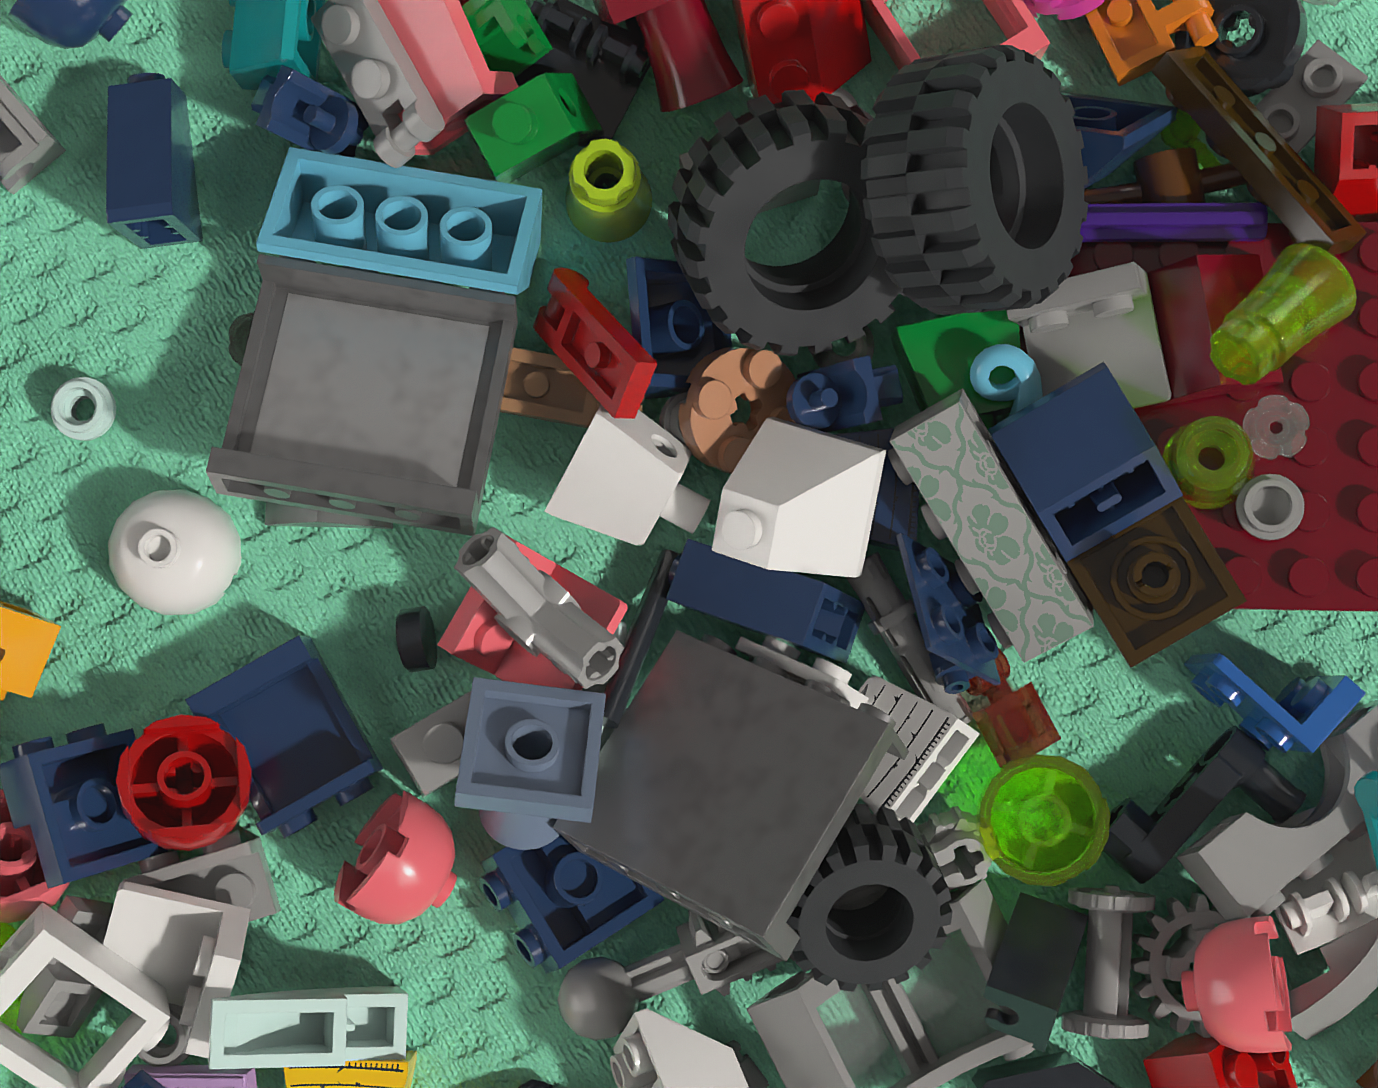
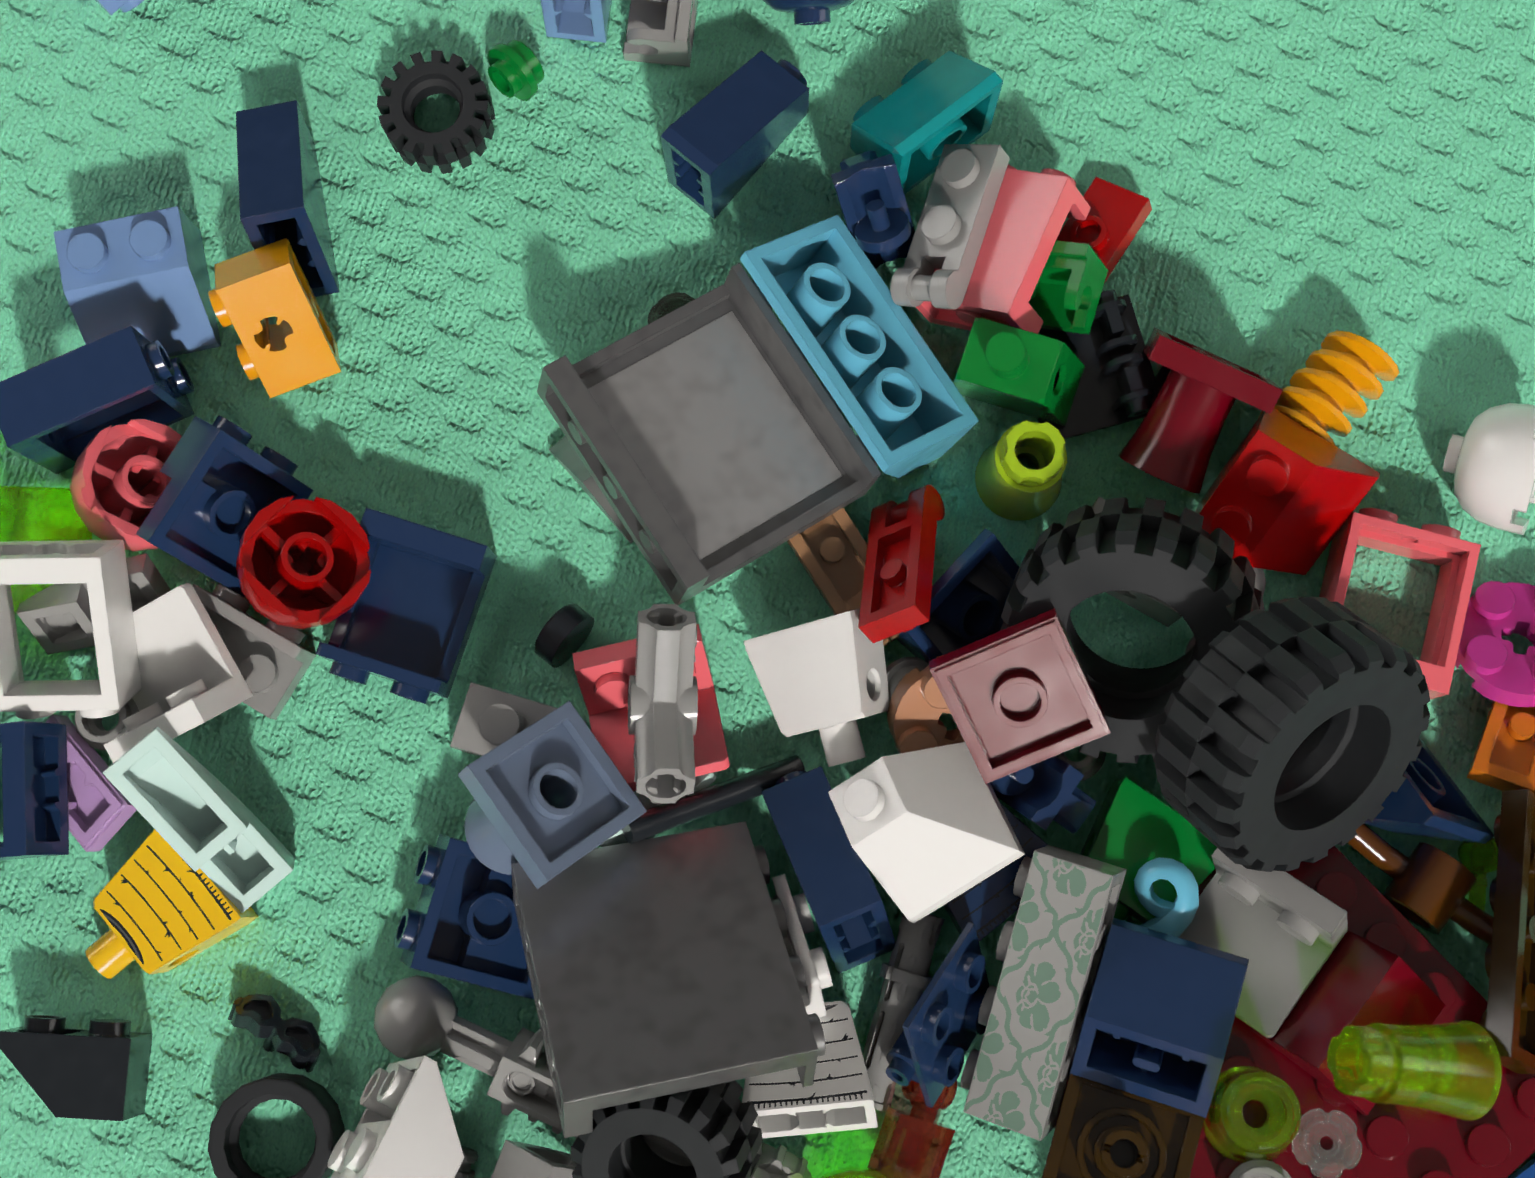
camera: 50 degrees right, 5 degrees down
light aqua plate [51,377,116,441] -> none
white cylinder [108,489,241,615] -> none
coral cylinder [334,791,457,925] -> none
dark purple axle [1080,203,1268,242] -> none
none -> tile [929,608,1111,784]

